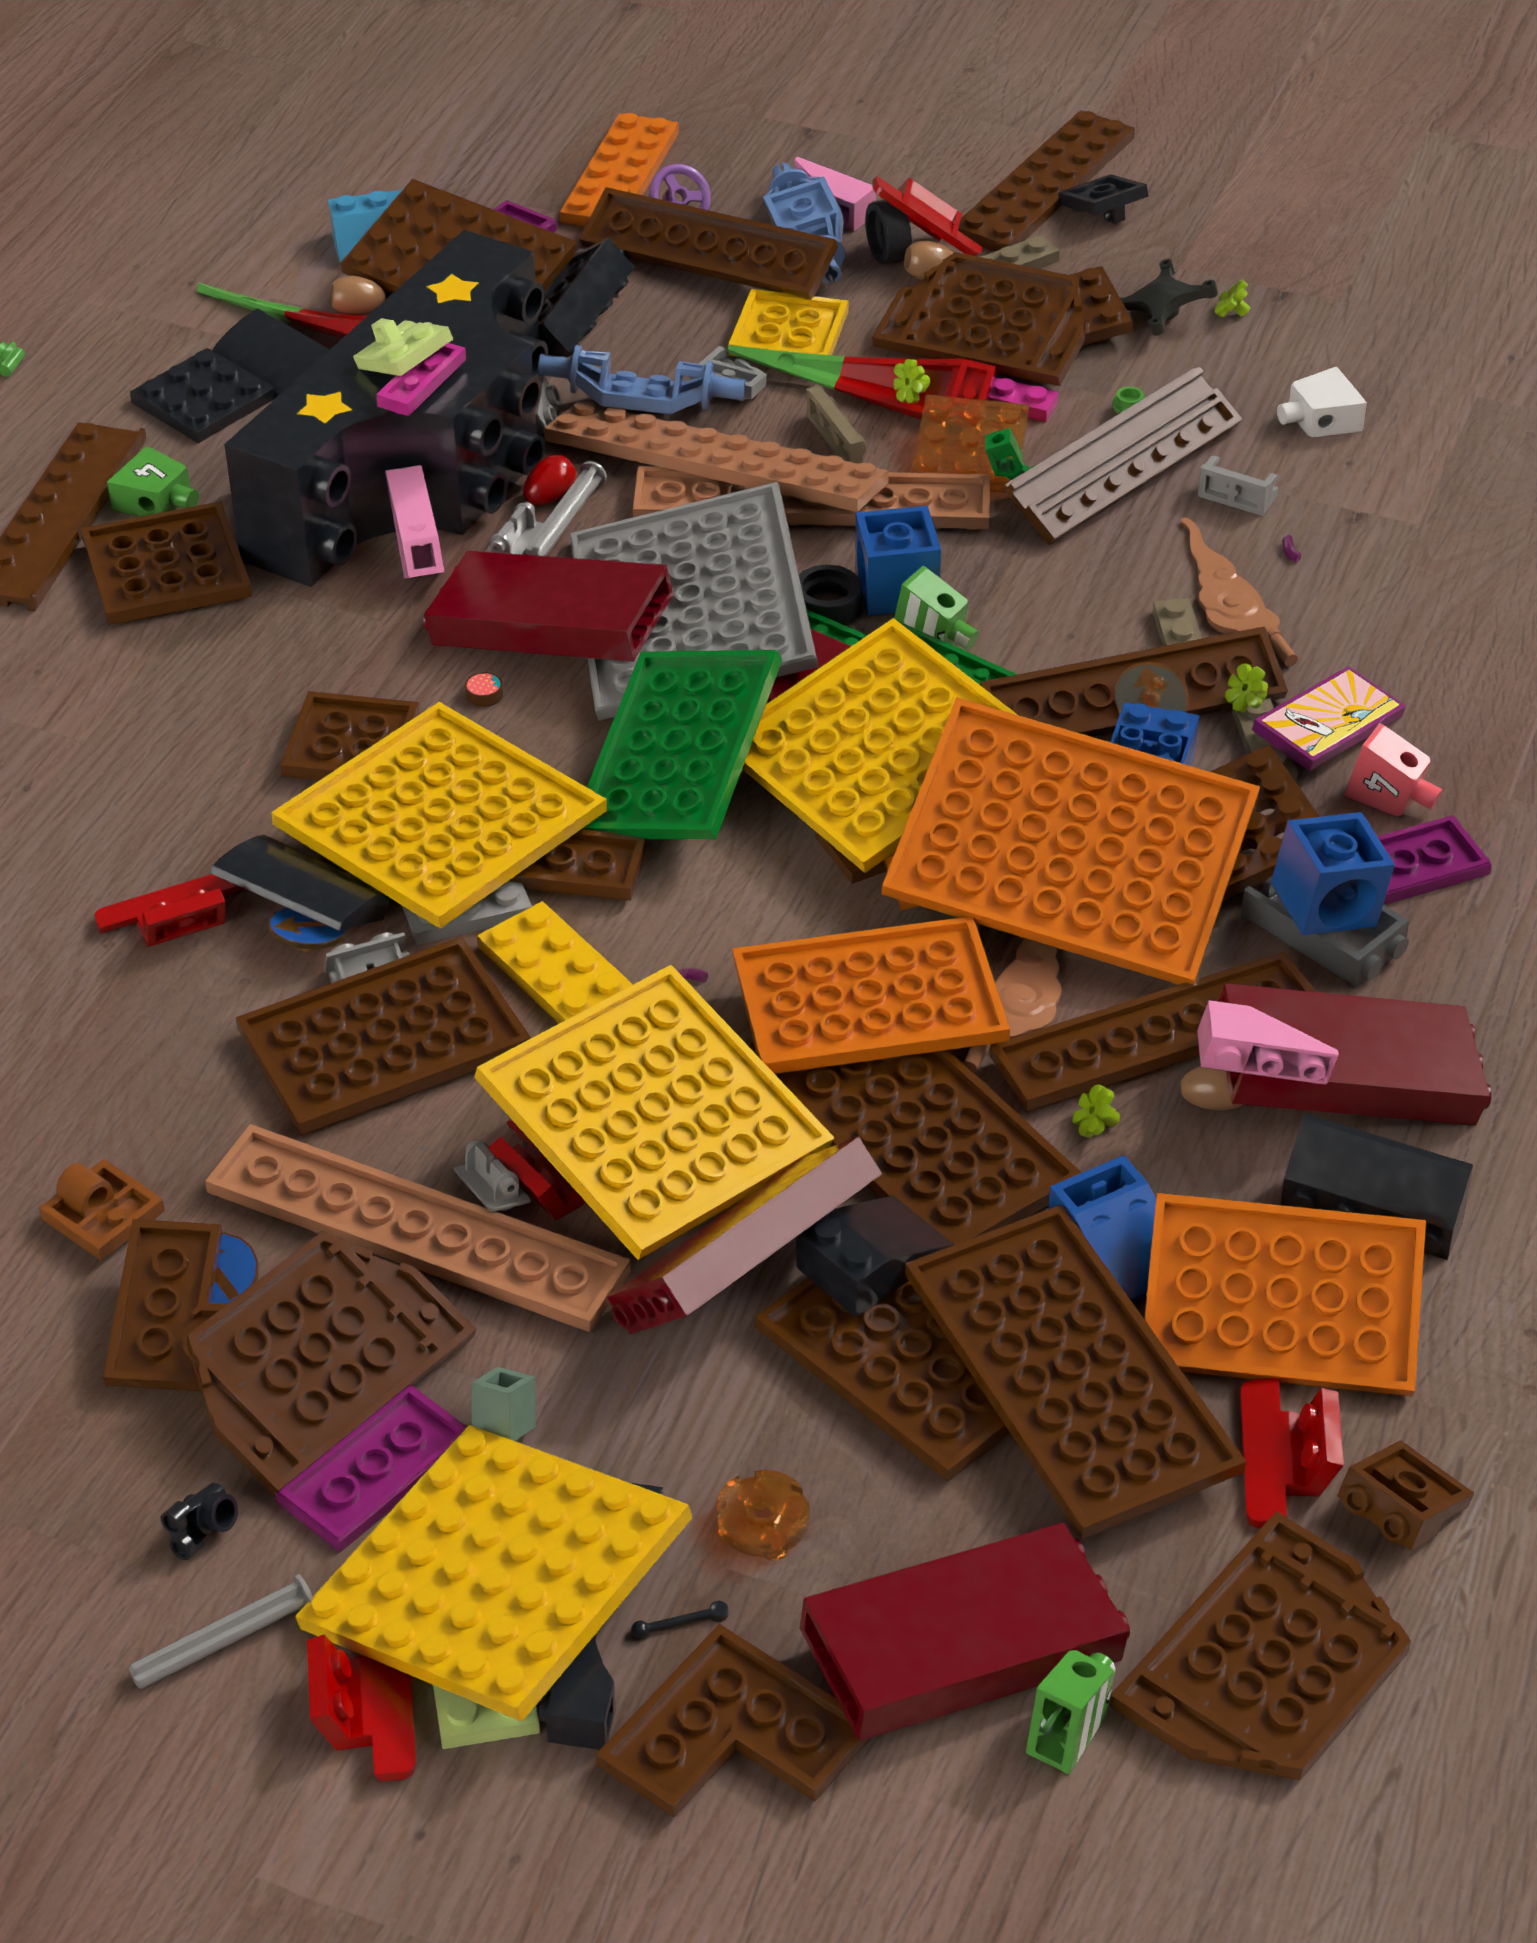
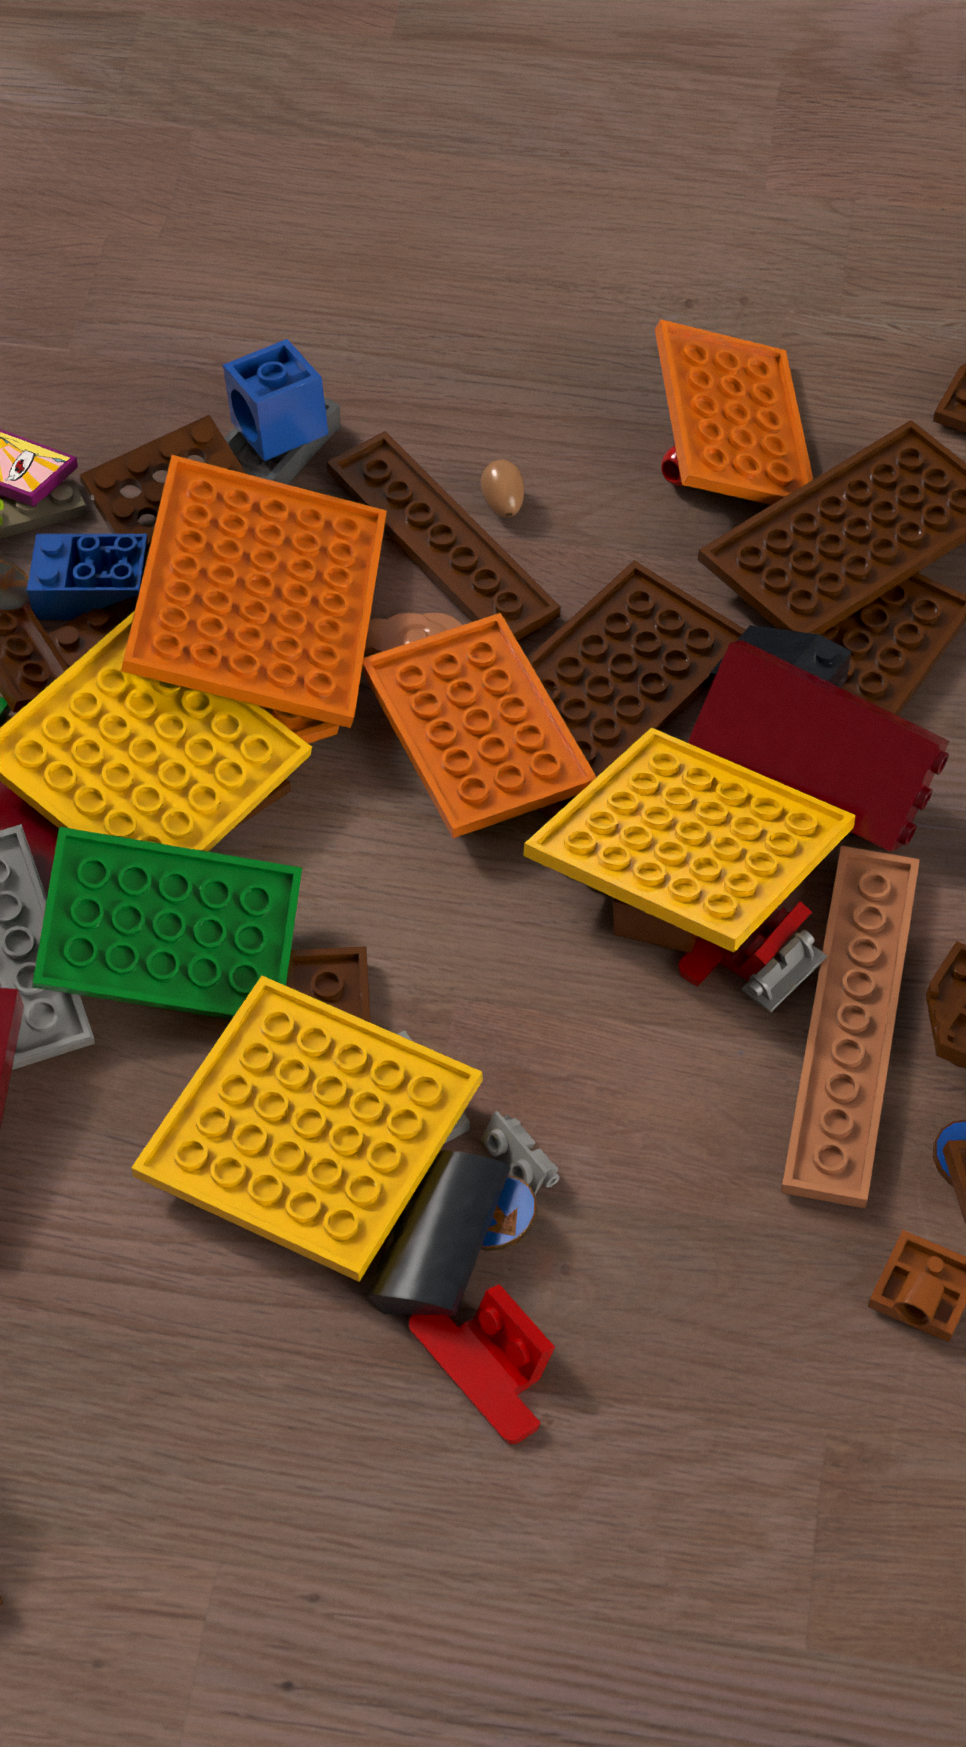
camera: 105 degrees left, 10 degrees up
reddish brown plate [236,936,531,1135] -> none
reddish brown plate [280,691,420,780] -> none
tile [465,672,503,707] -> none
yellow plate [477,901,633,1024] -> none
magenta leg [677,967,708,982] -> none
blue slope [1049,1155,1156,1303] -> none
lime plant [1072,1085,1120,1138] -> none
bright pink slope [1197,1000,1339,1085] -> none
dark red brick [1218,983,1492,1125] -> none
red plate [1240,1378,1344,1528] -> none
black slope [1281,1113,1474,1260] -> none
reddish brown plate [1337,1440,1474,1550] -> none
coral torso [1344,723,1443,817] -> none
magenta tile [1377,815,1492,905] -> none

